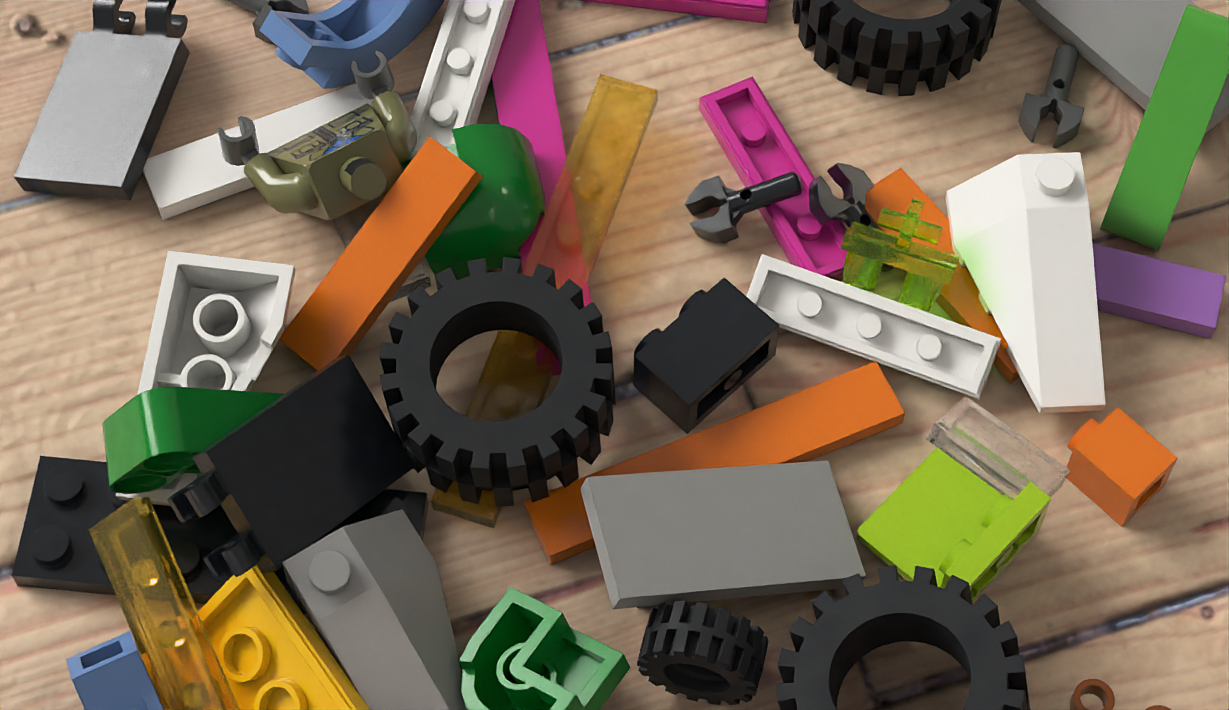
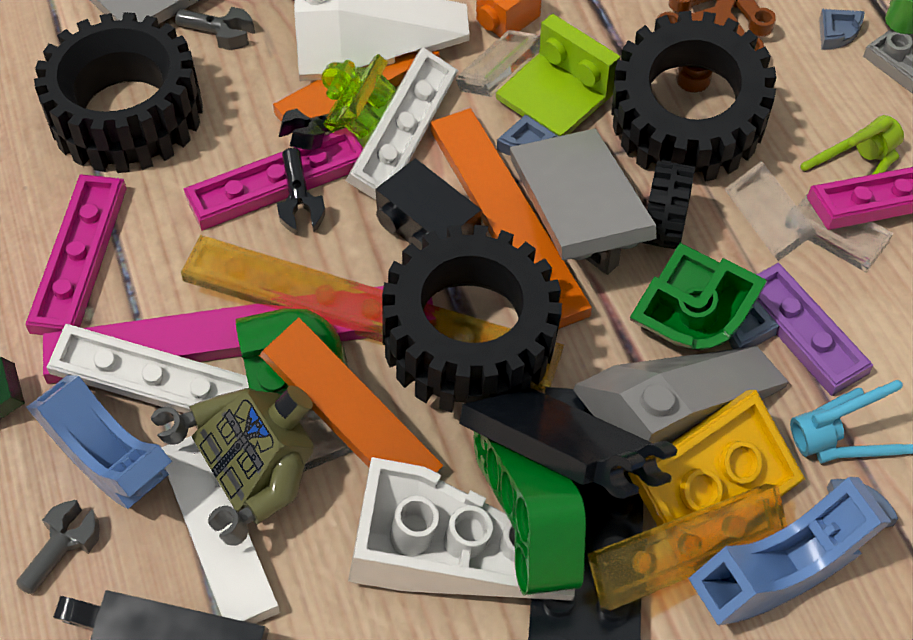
camera: 90 degrees left, 5 degrees down
none -> sand blue tile [497,115,558,156]

